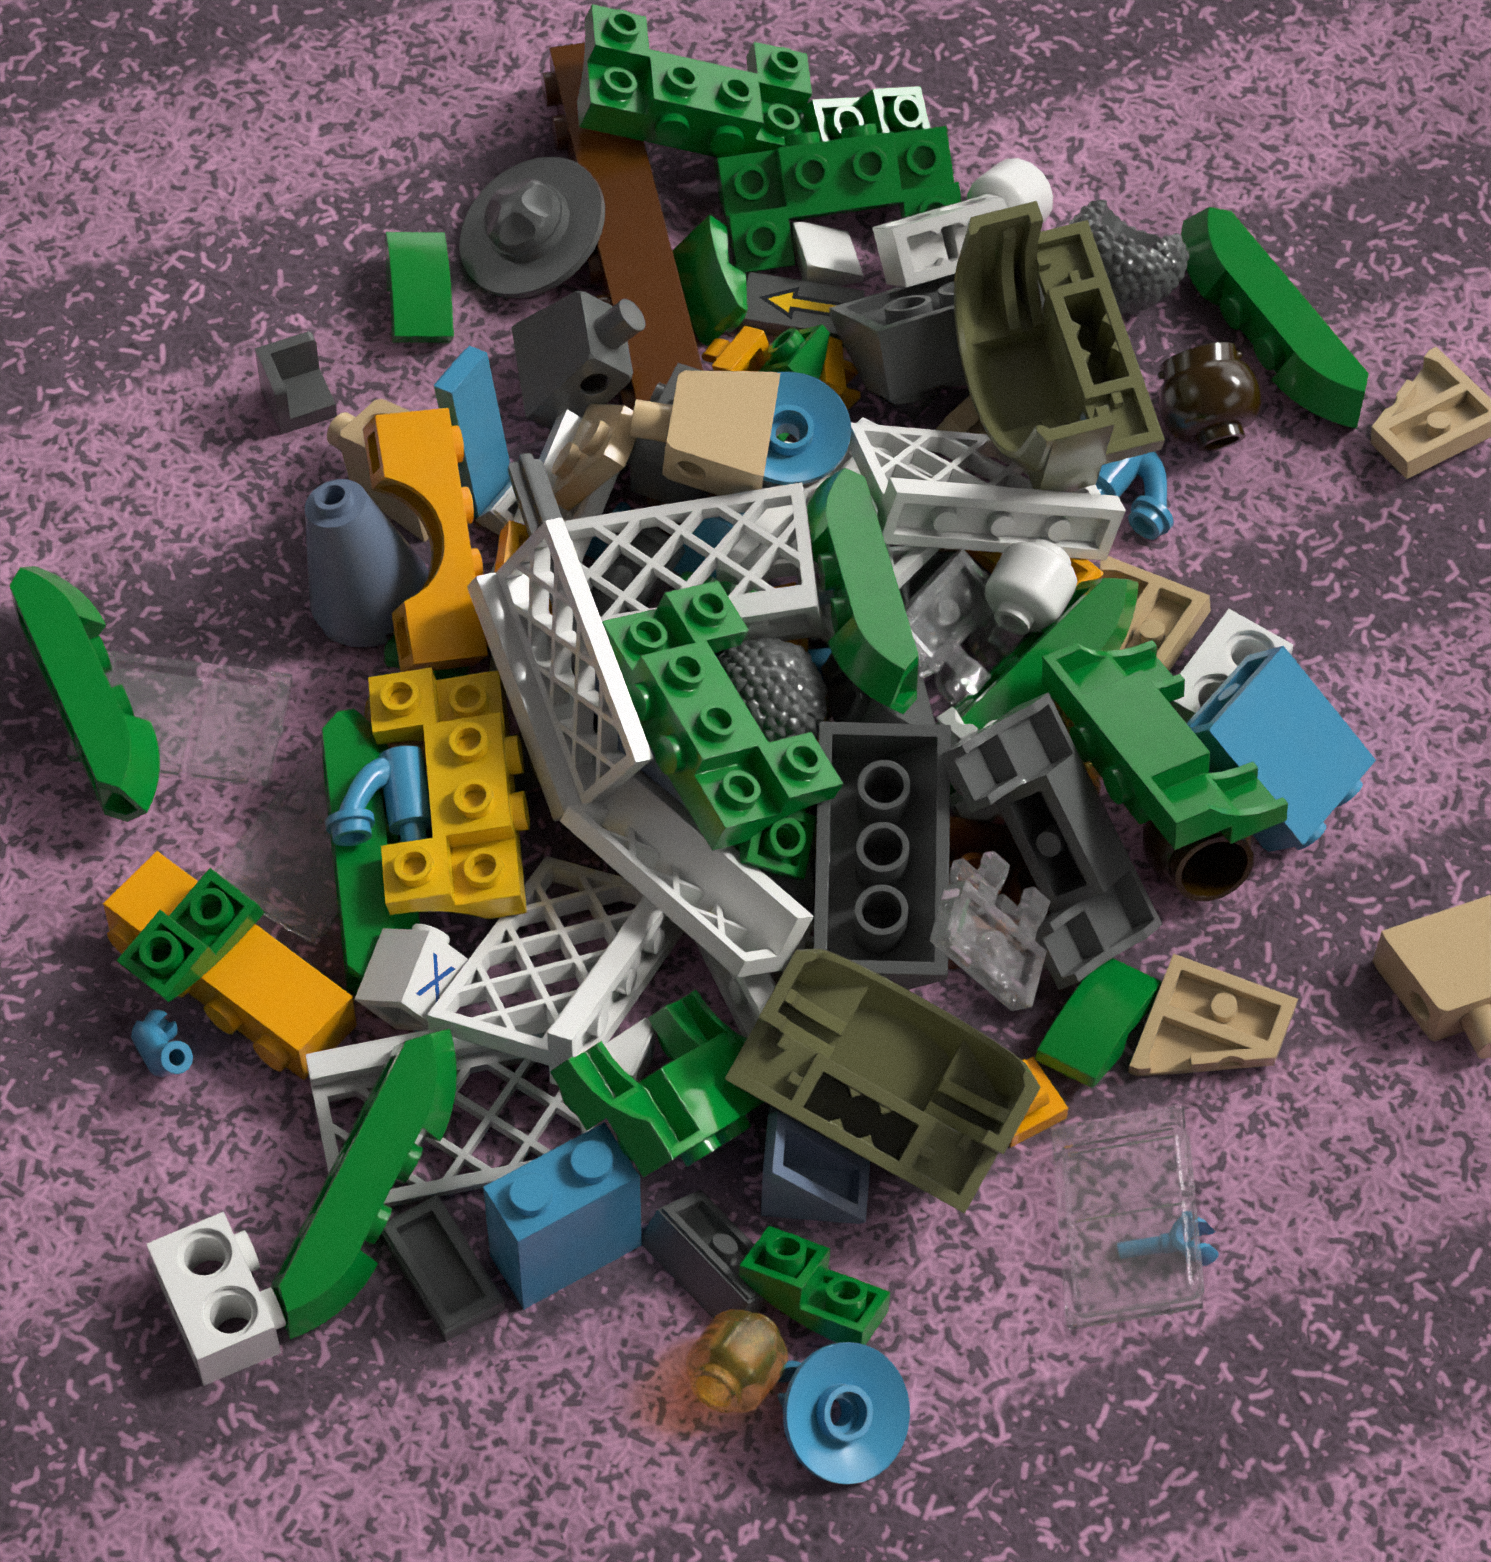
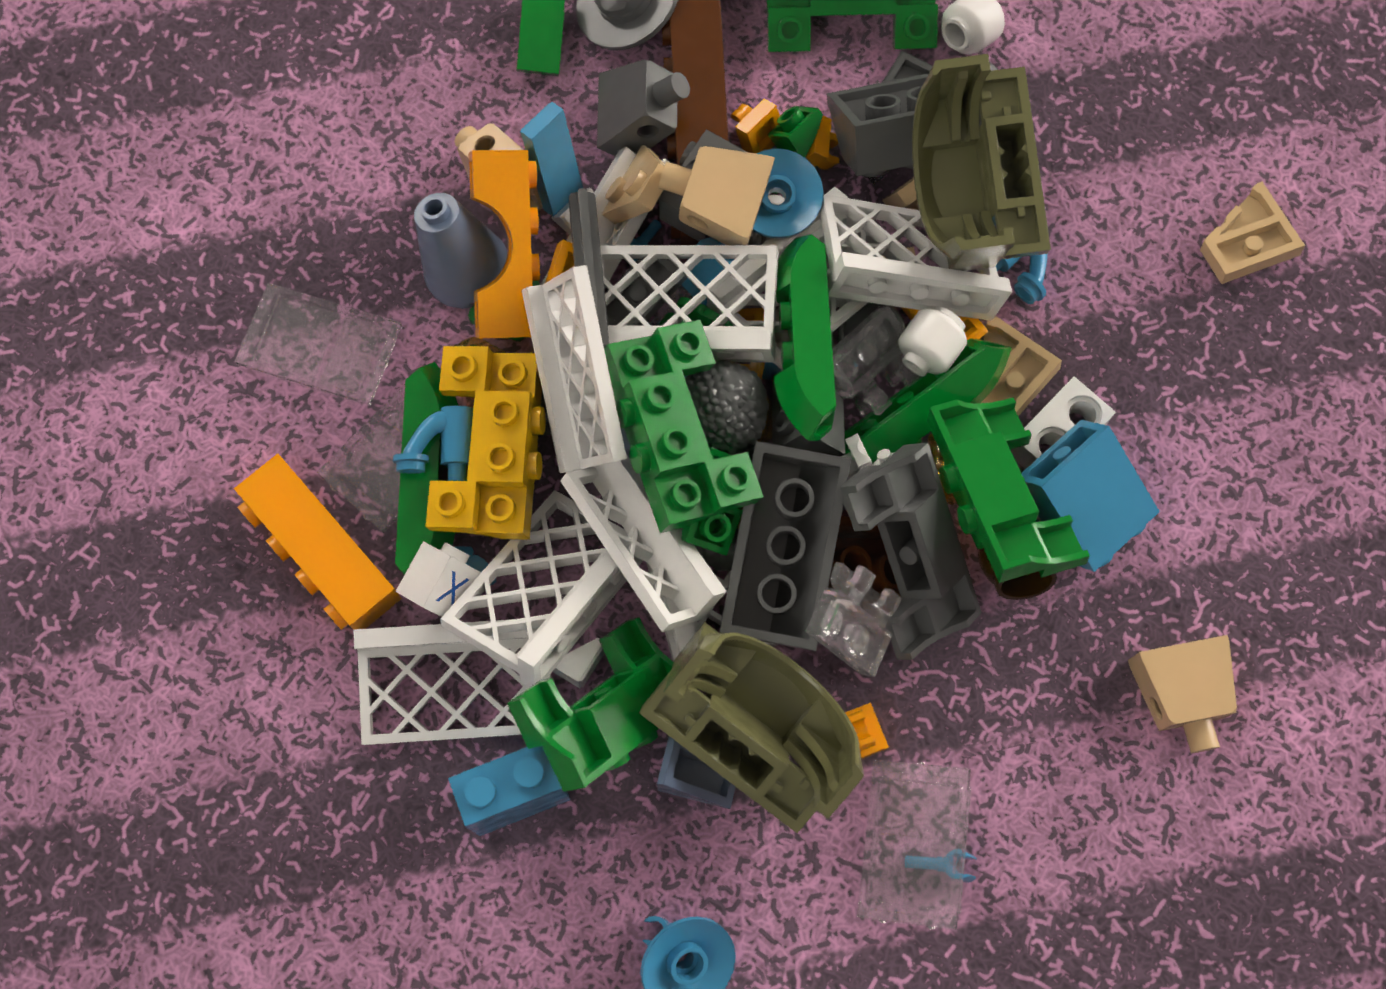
camera: 10 degrees right, 15 degrees up
green brick [9,566,160,822] -> none
green slope [116,868,265,1002] -> none
dark azure arm [131,1009,193,1077] -> none
white brick [146,1212,286,1386] -> none
dark grey panel [255,331,337,435] -> none
green brick [270,1028,457,1339] -> none
dark grey tile [380,1195,505,1342] -> none
dark grey slope [641,1189,769,1334] -> none
green slope [672,215,748,347] -> none
clear yellow head [686,1309,788,1413] -> none
dark grey tile [738,272,865,348] -> none
green slope [739,1226,891,1345] -> none
white slope [792,222,863,286] -> none
white brick [872,196,1006,287] -> none
green slope [1035,958,1162,1088] -> none
dark grey hair [1068,199,1189,315] -> none
tan wing [1129,954,1298,1076] -> none
dark brown piece [1157,342,1261,451] -> none
green brick [1181,207,1369,429] -> none

